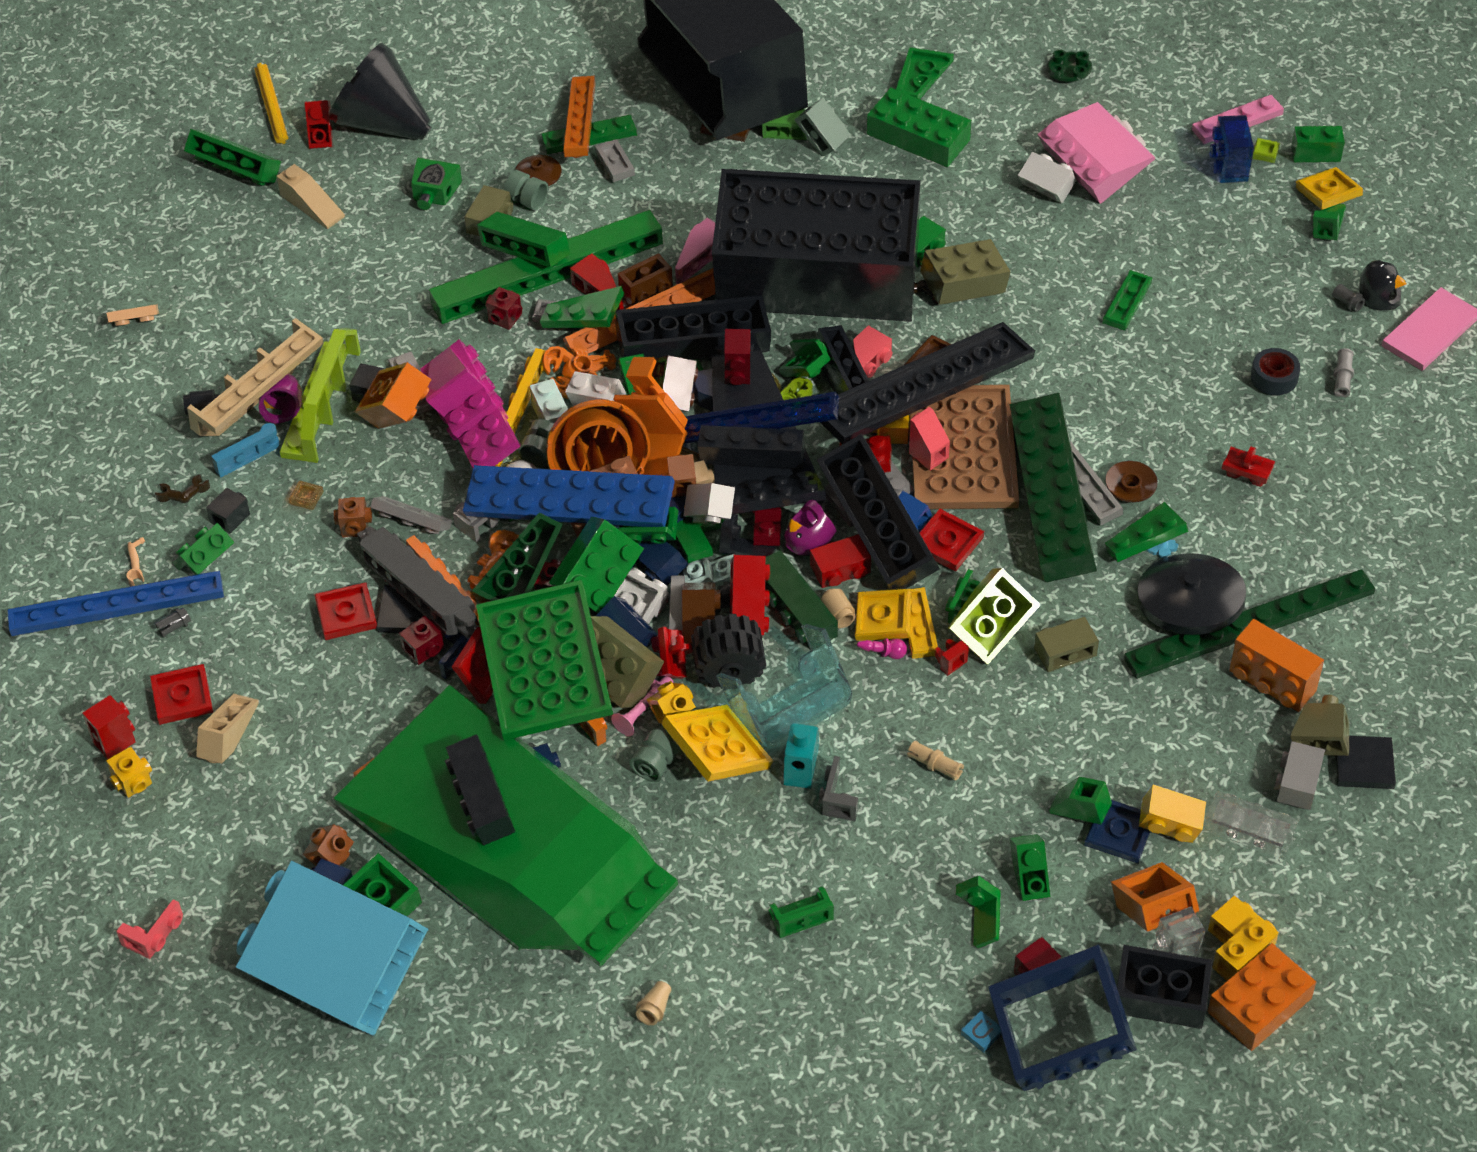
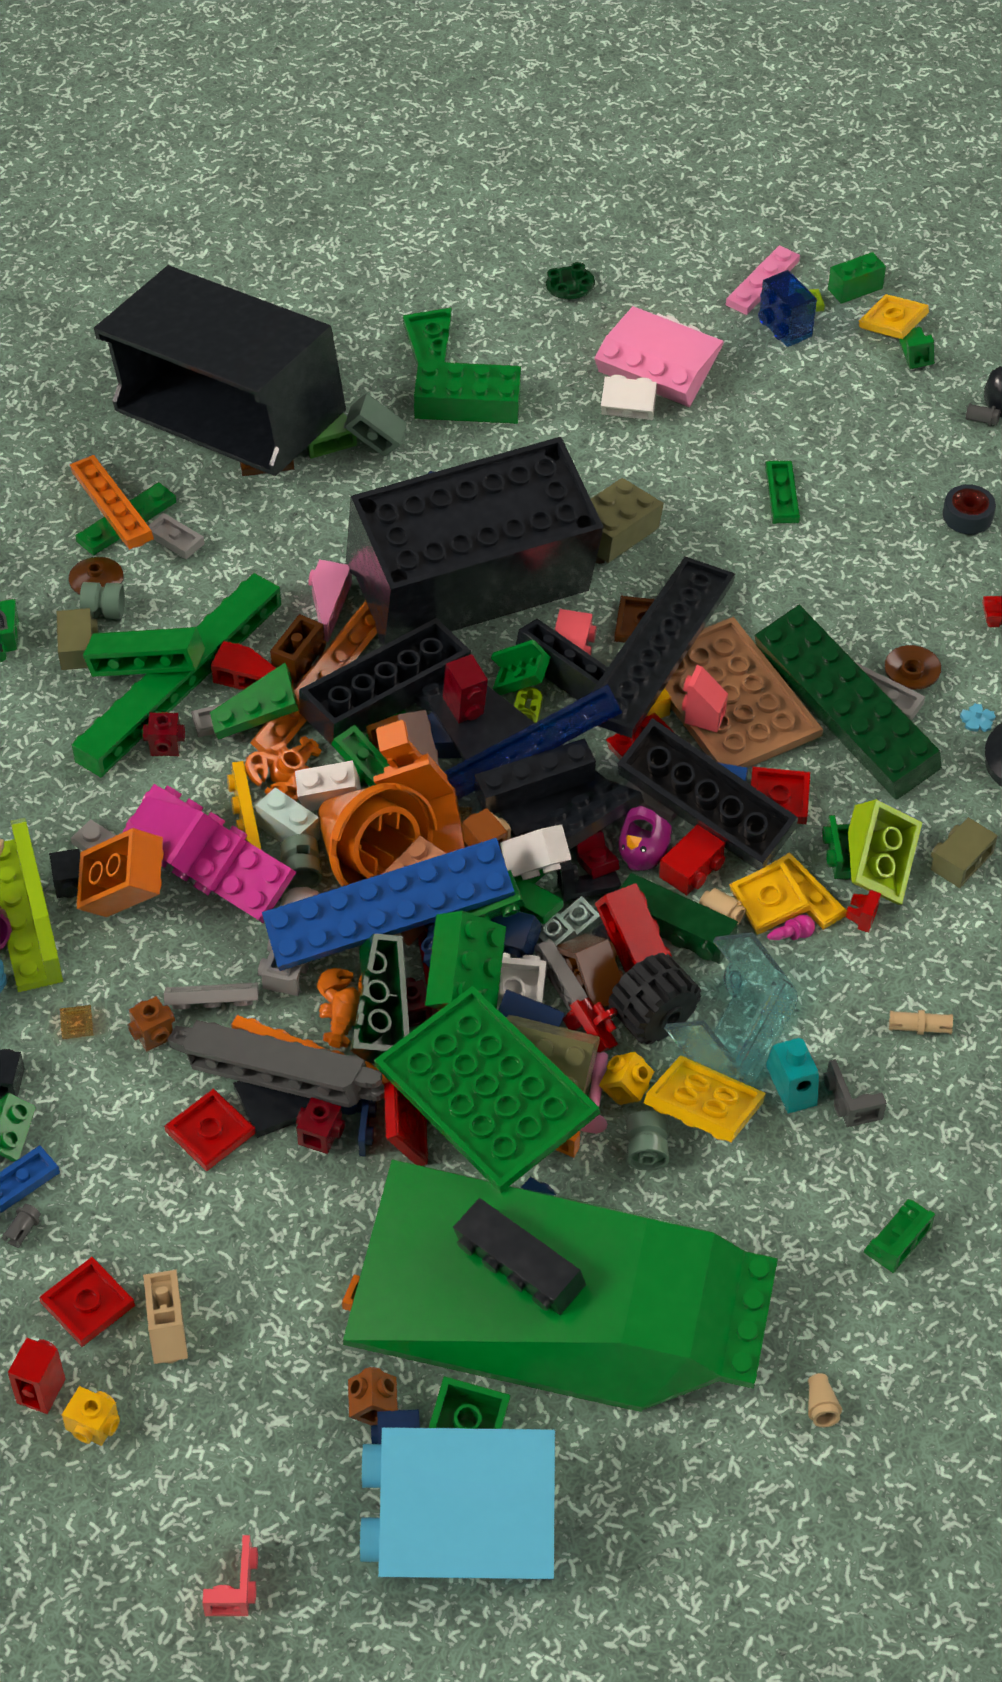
camera: 30 degrees left, 0 degrees up
green wing [1105,502,1189,563] -> none

